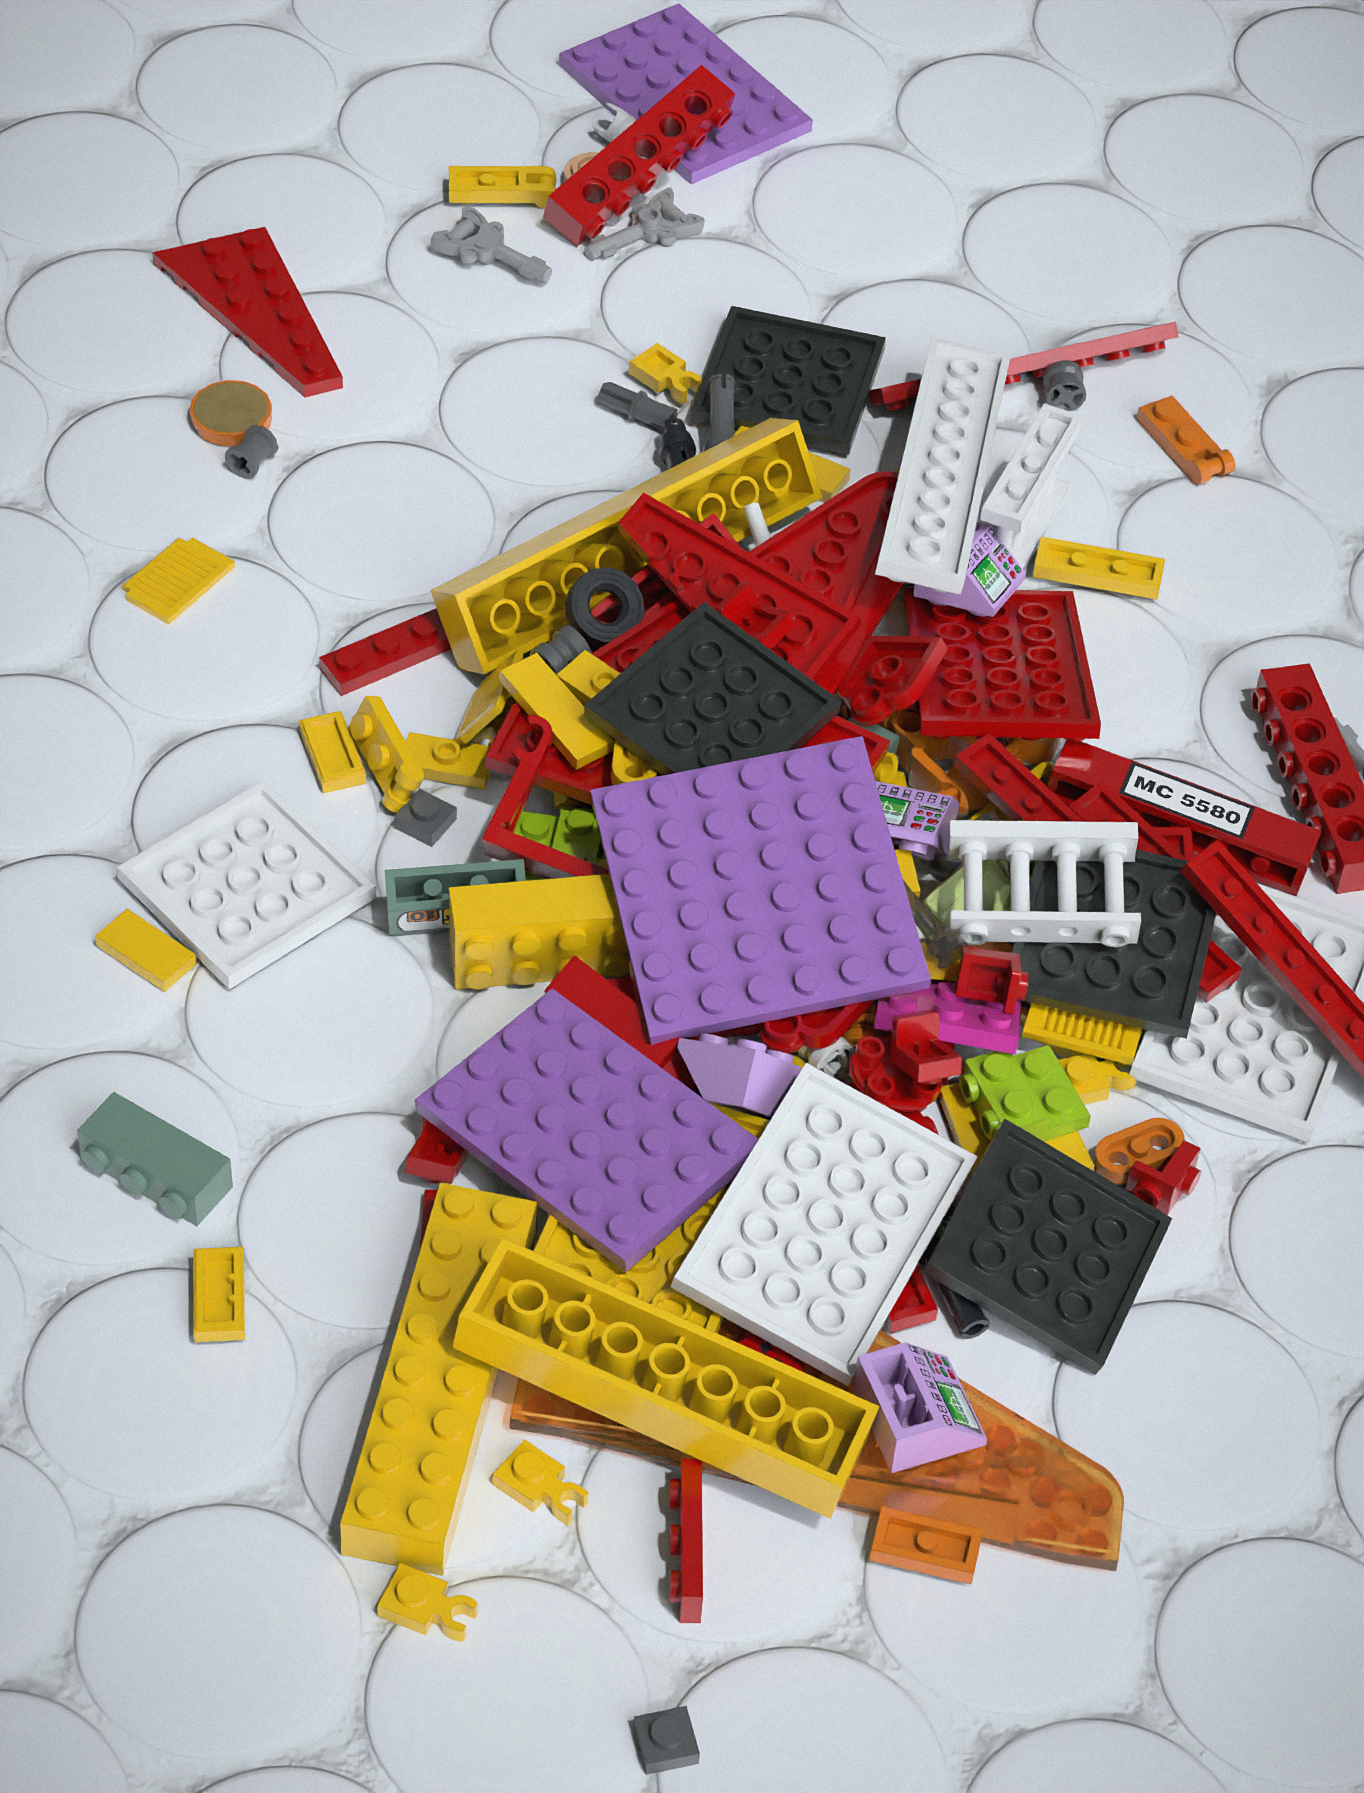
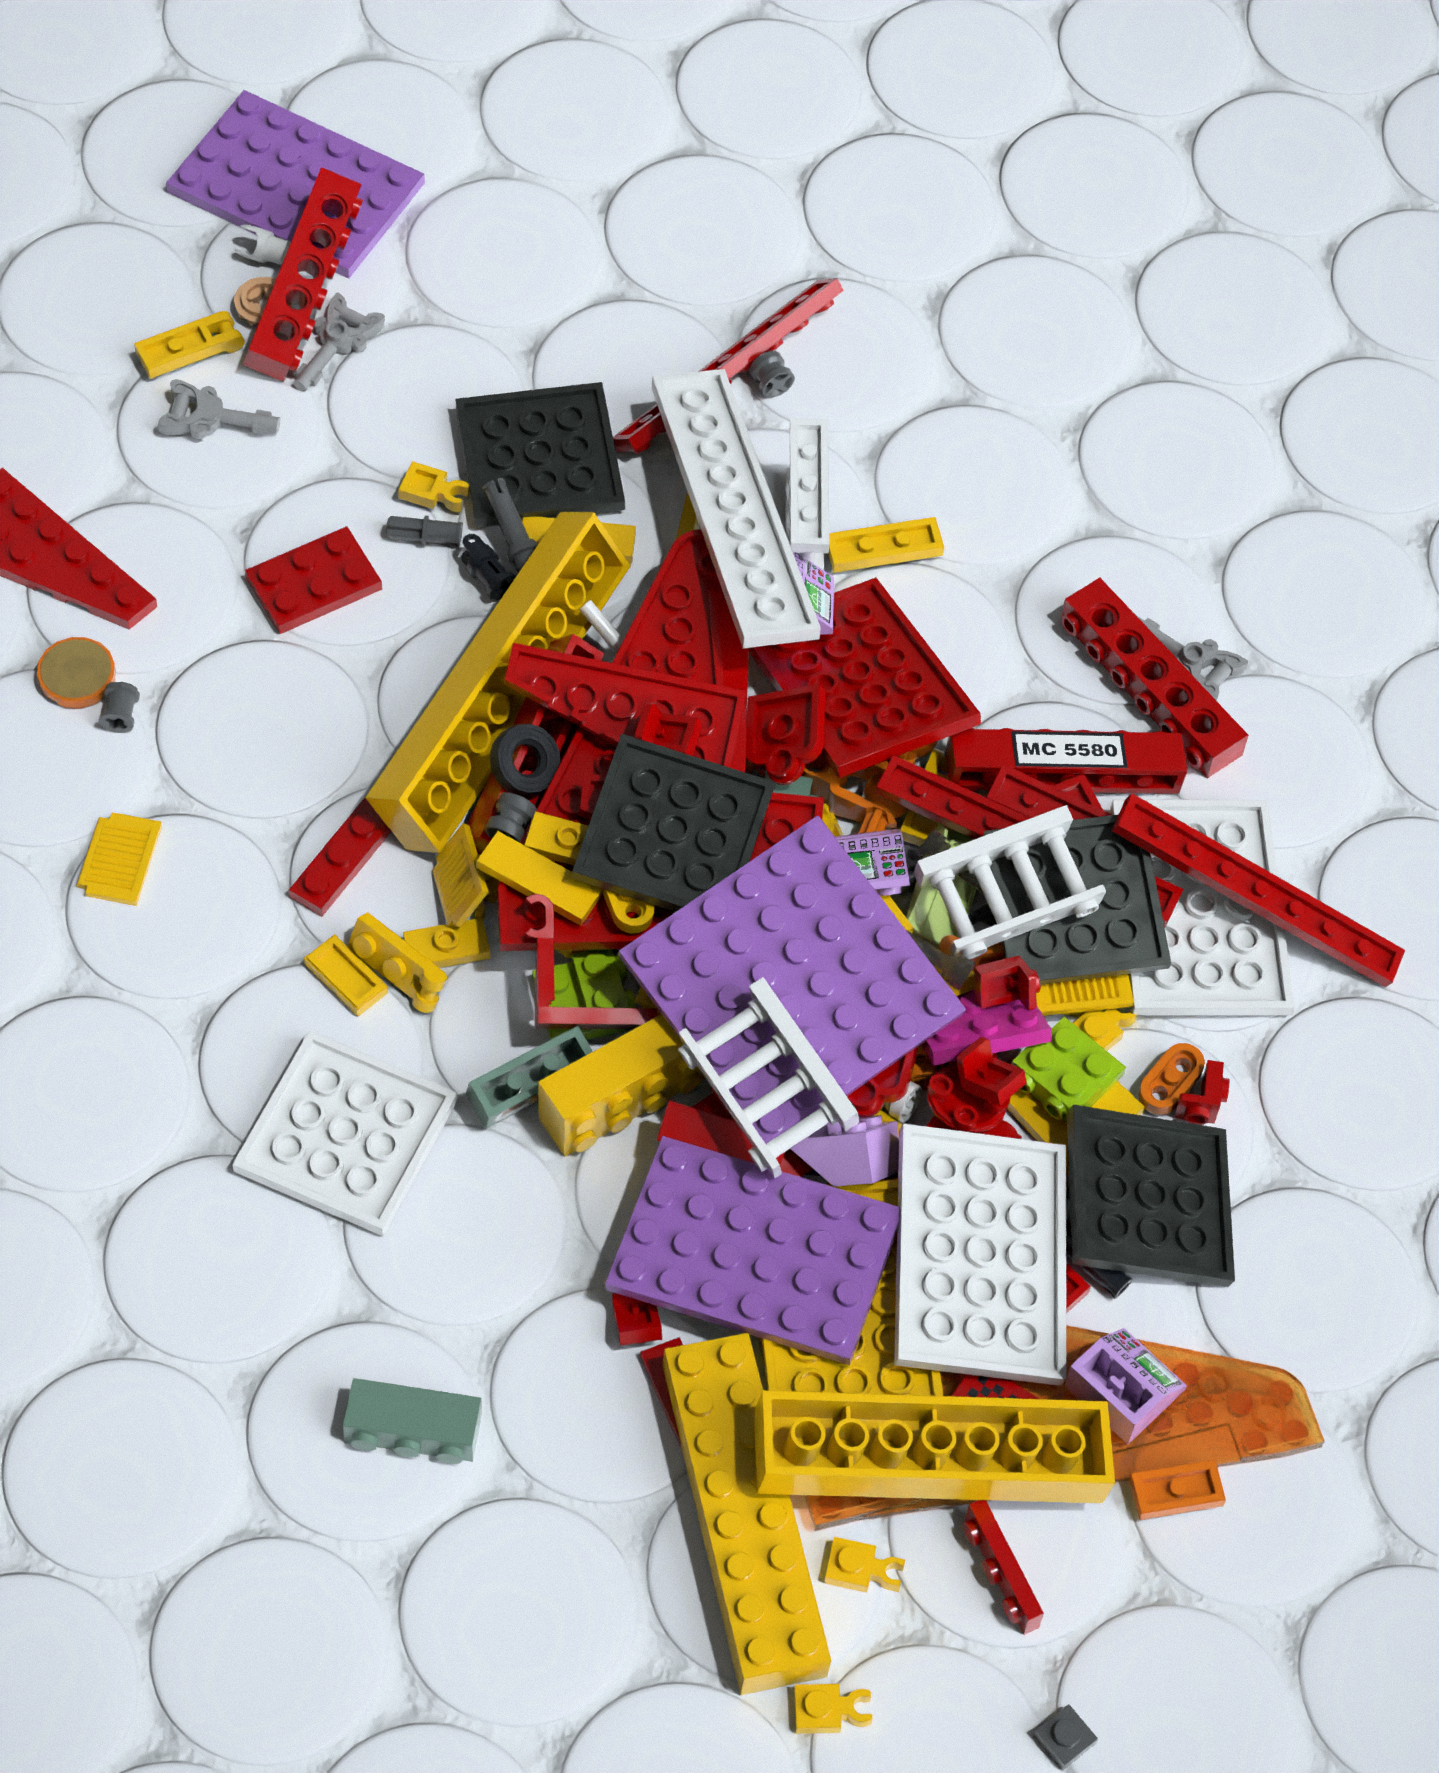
camera: 25 degrees left, 10 degrees up
yellow tile [95,908,197,992] -> none
yellow plate [193,1246,245,1342] -> none
dark grey plate [394,788,457,847] -> none
orange plate [1137,395,1235,485] -> none
none -> red plate [245,526,382,634]
none -> white fence [678,977,859,1178]

